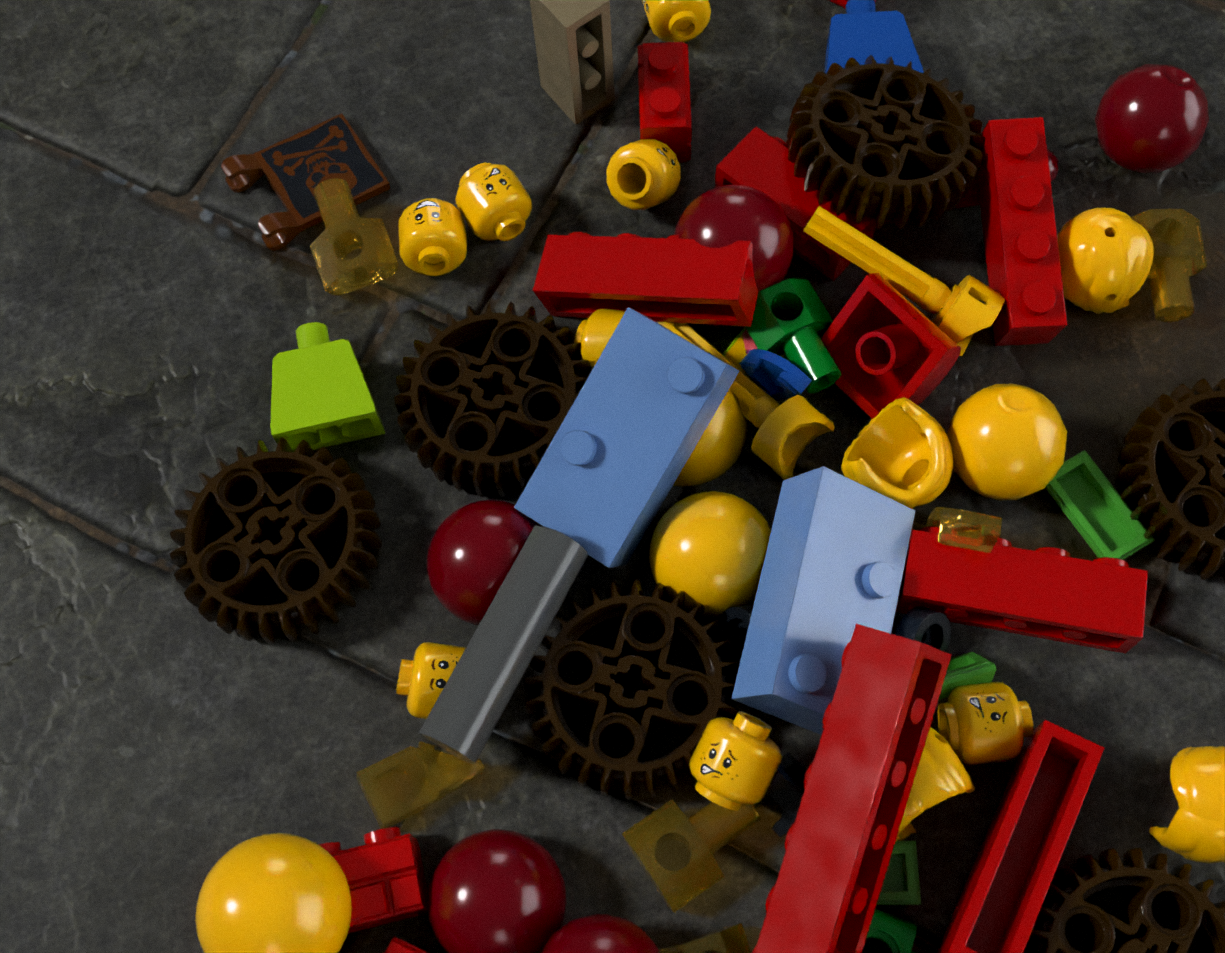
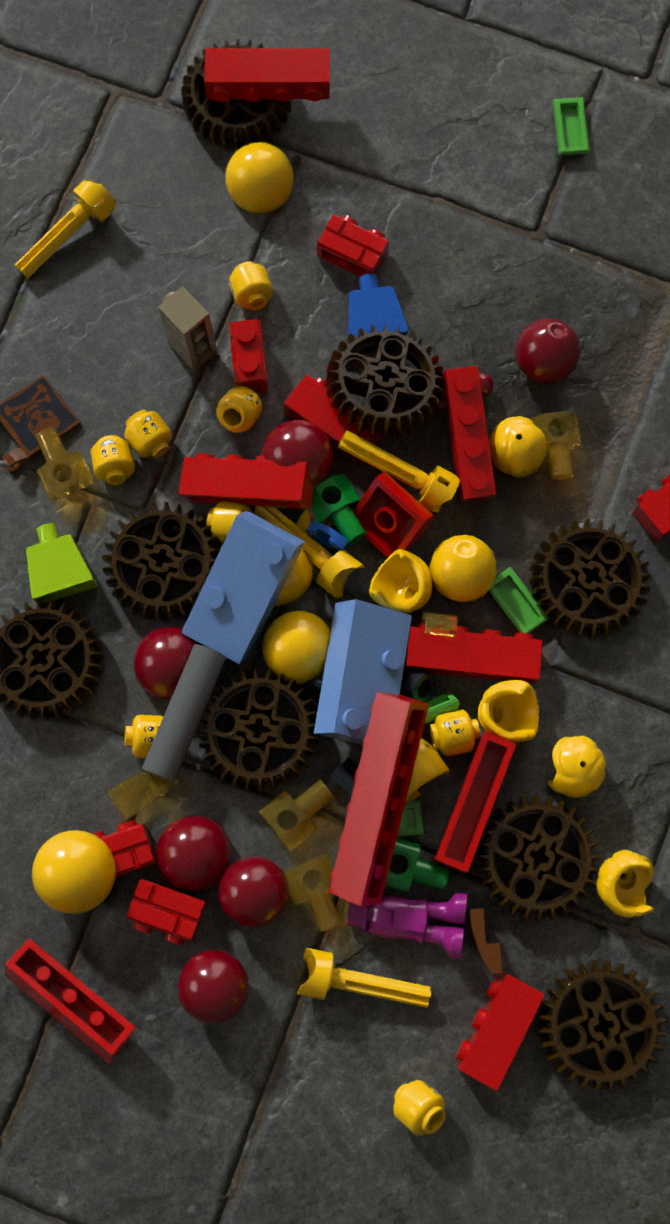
camera: 10 degrees left, 10 degrees up
yellow head [689,711,782,811] -> none
none -> yellow piece [478,680,539,743]

